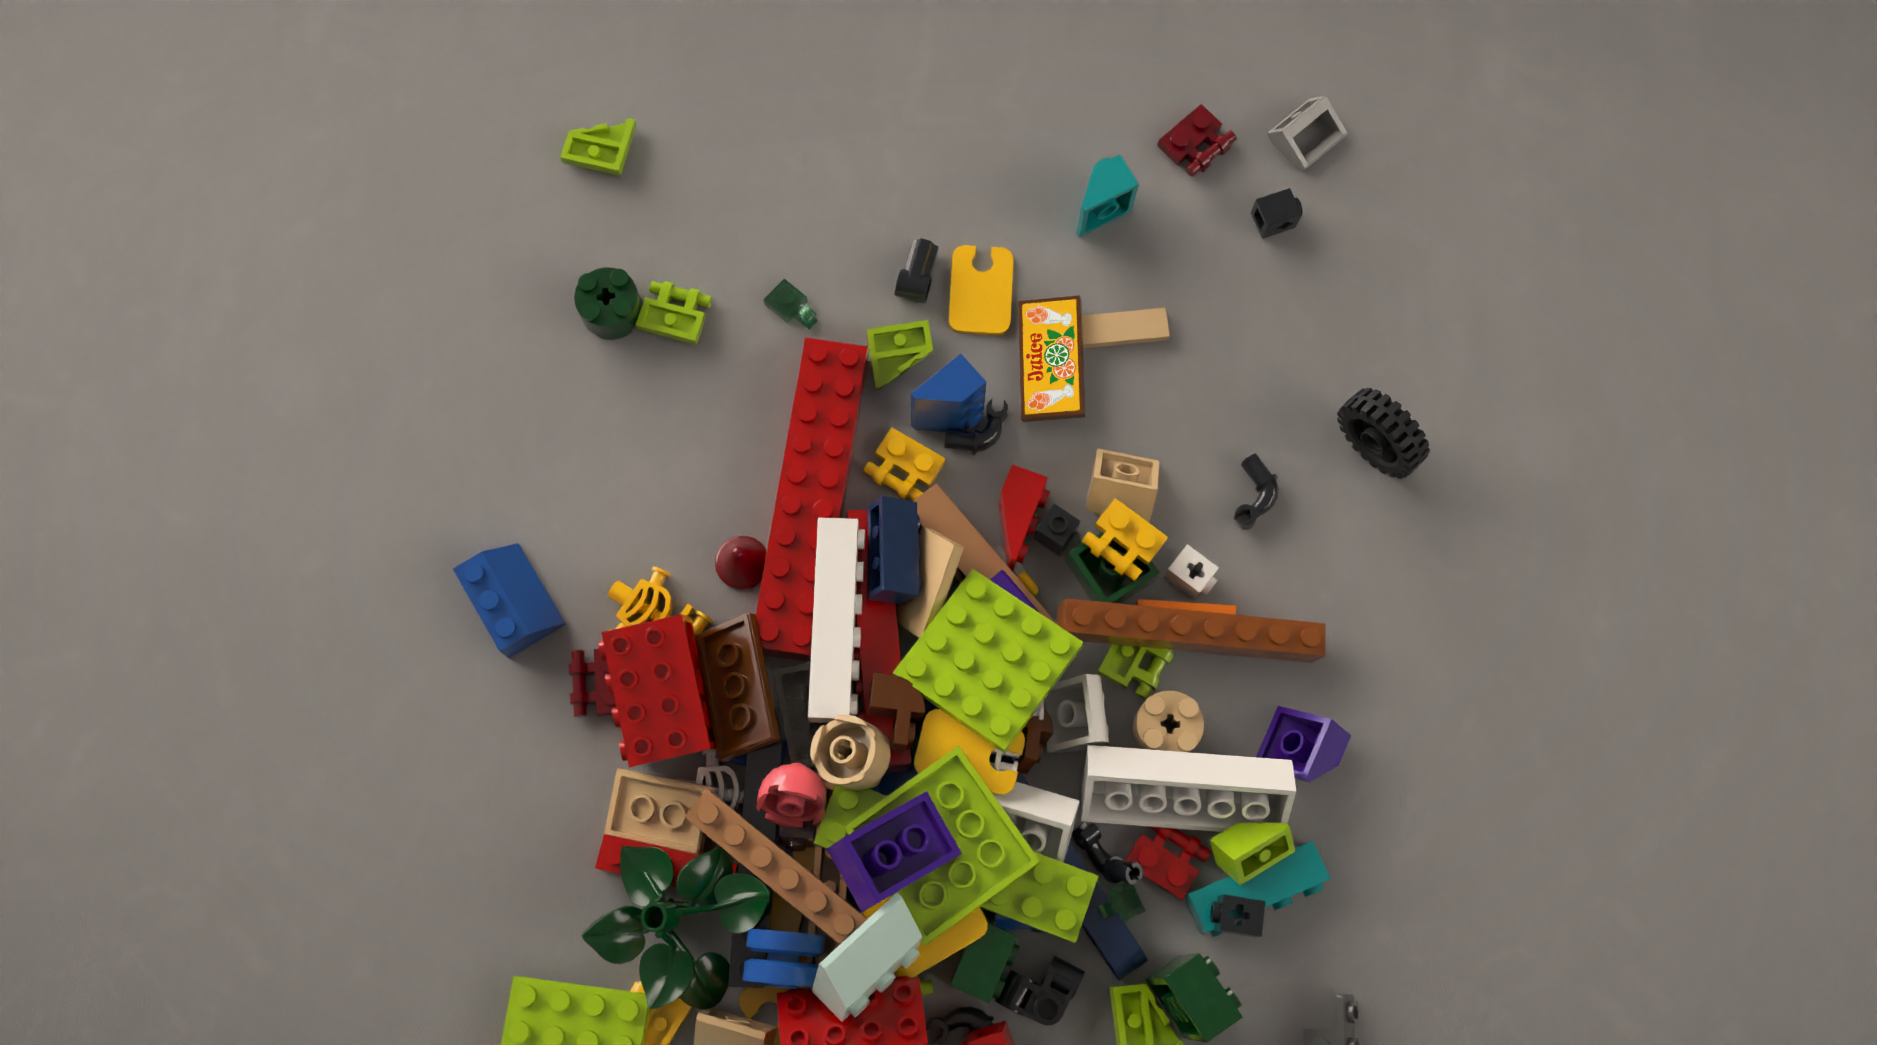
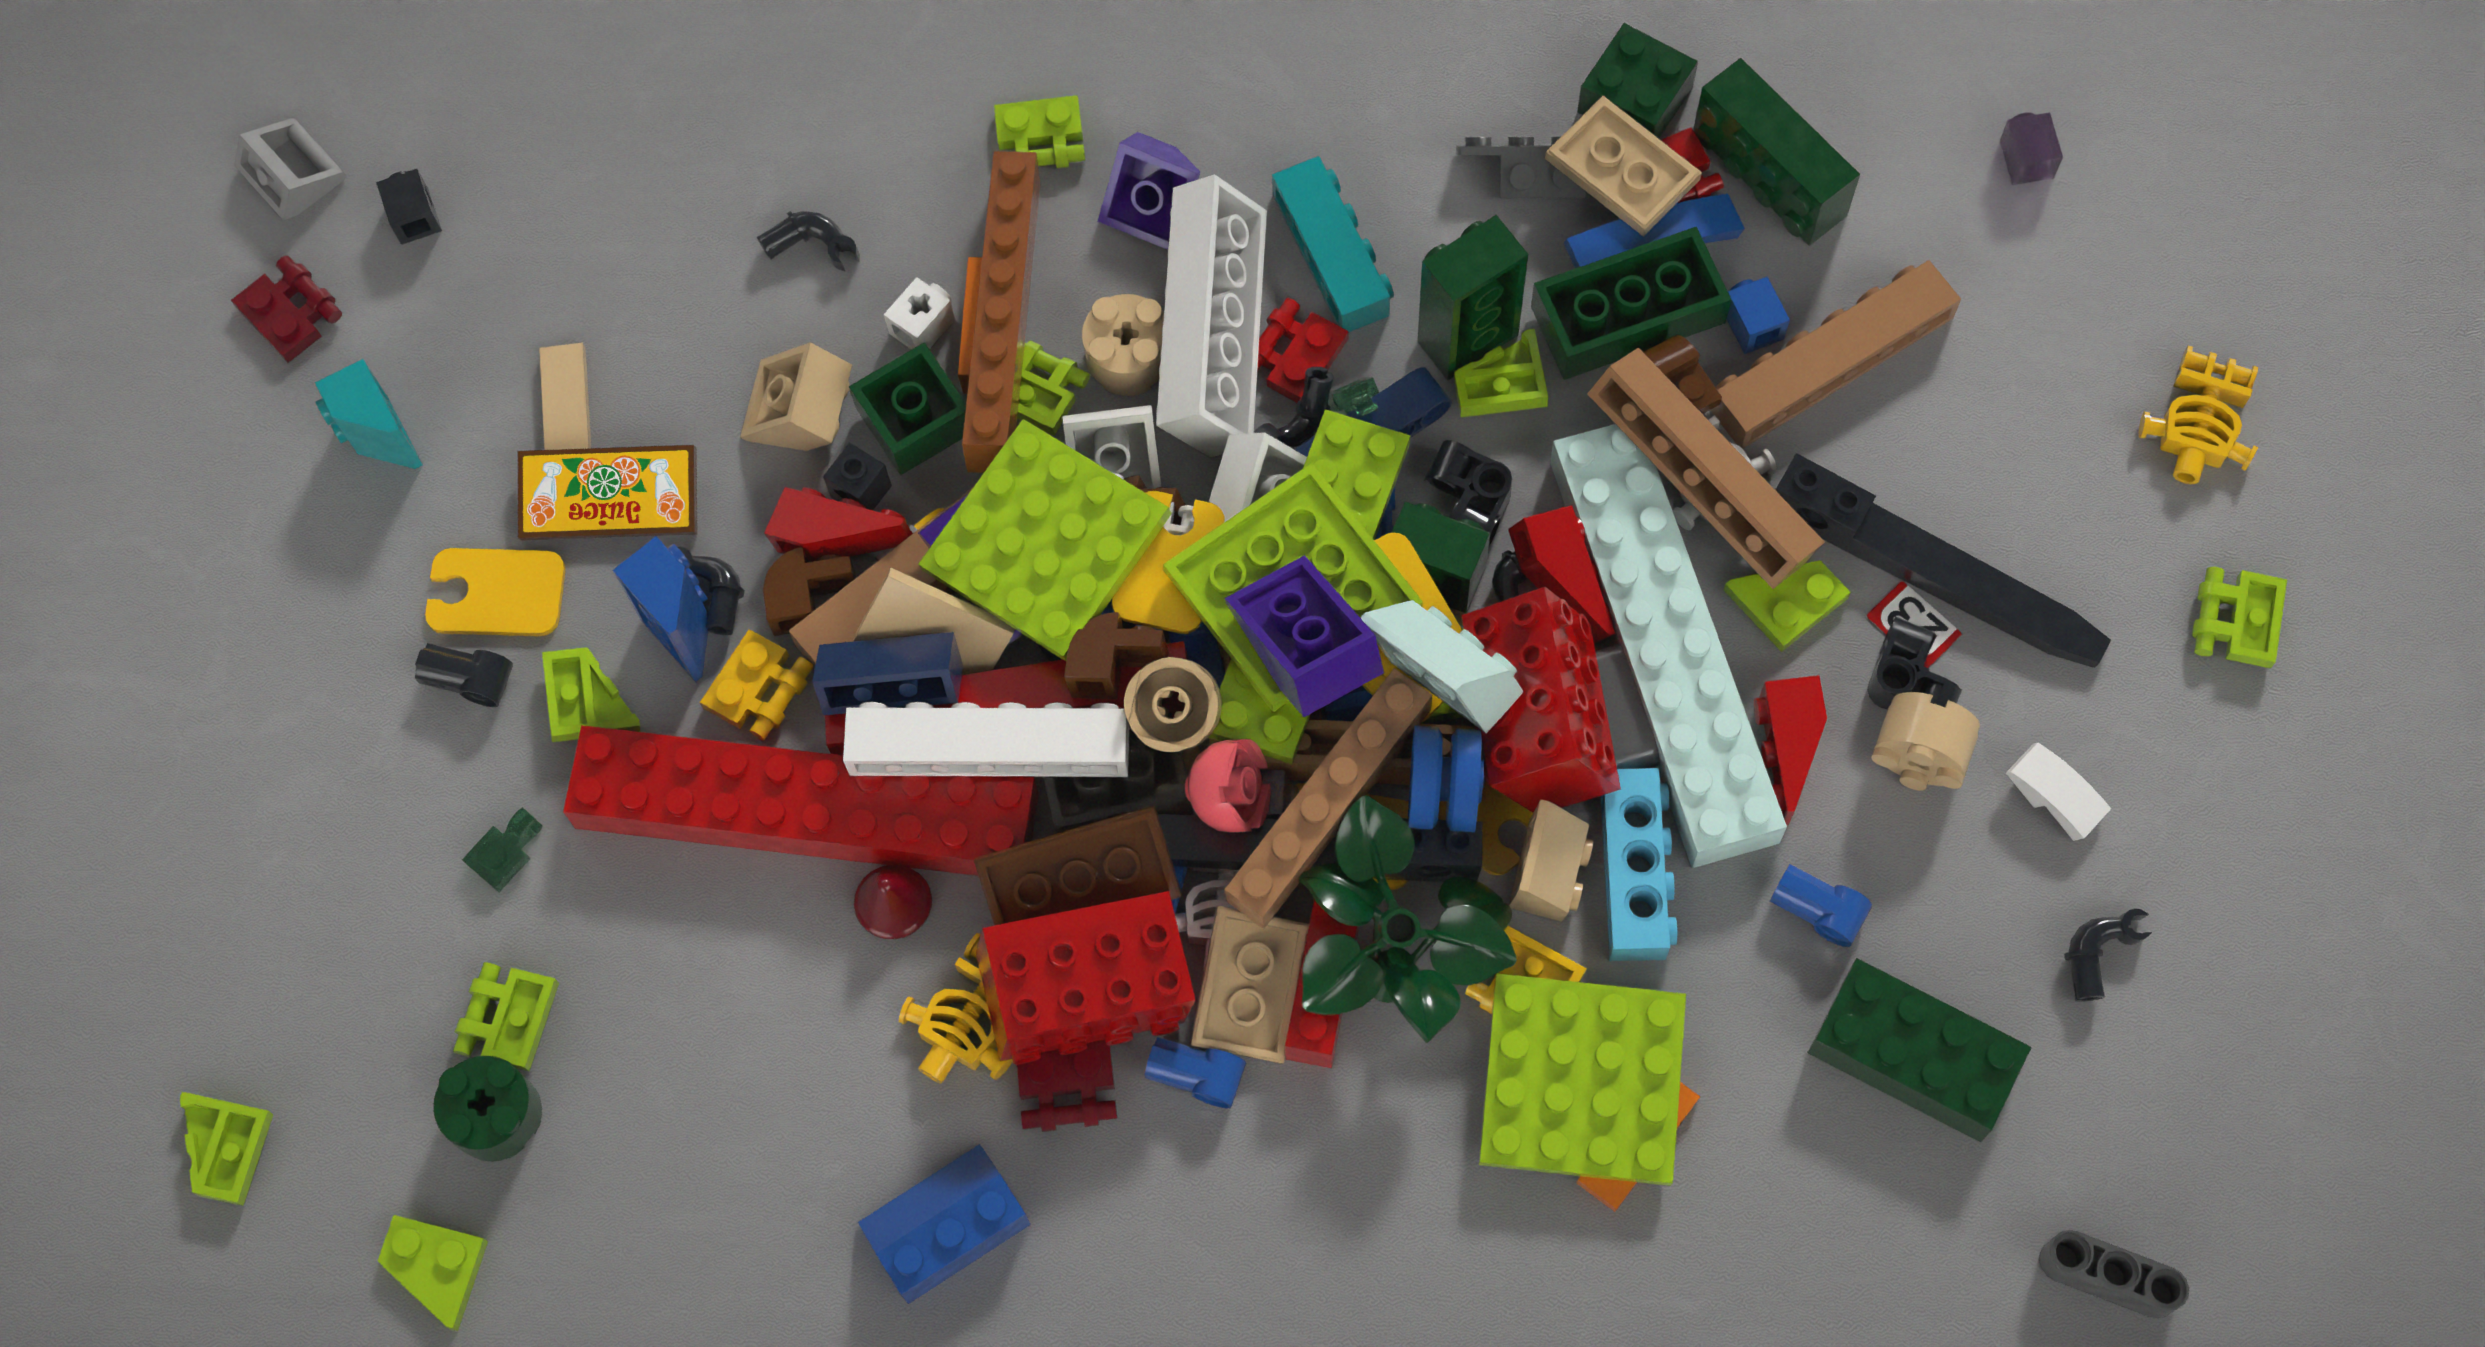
camera: 85 degrees left, 5 degrees down
yellow plate [1082,498,1168,581] -> none
lime slope [1210,823,1295,885] -> none
black brick [1210,894,1265,938] -> none
black wheel [1337,388,1430,479] -> none
none -> lime wing [377,1215,488,1331]
none -> reddish brown brick [763,547,856,636]
none -> lime plate [994,95,1086,169]
none -> blue piece [1144,1037,1246,1109]

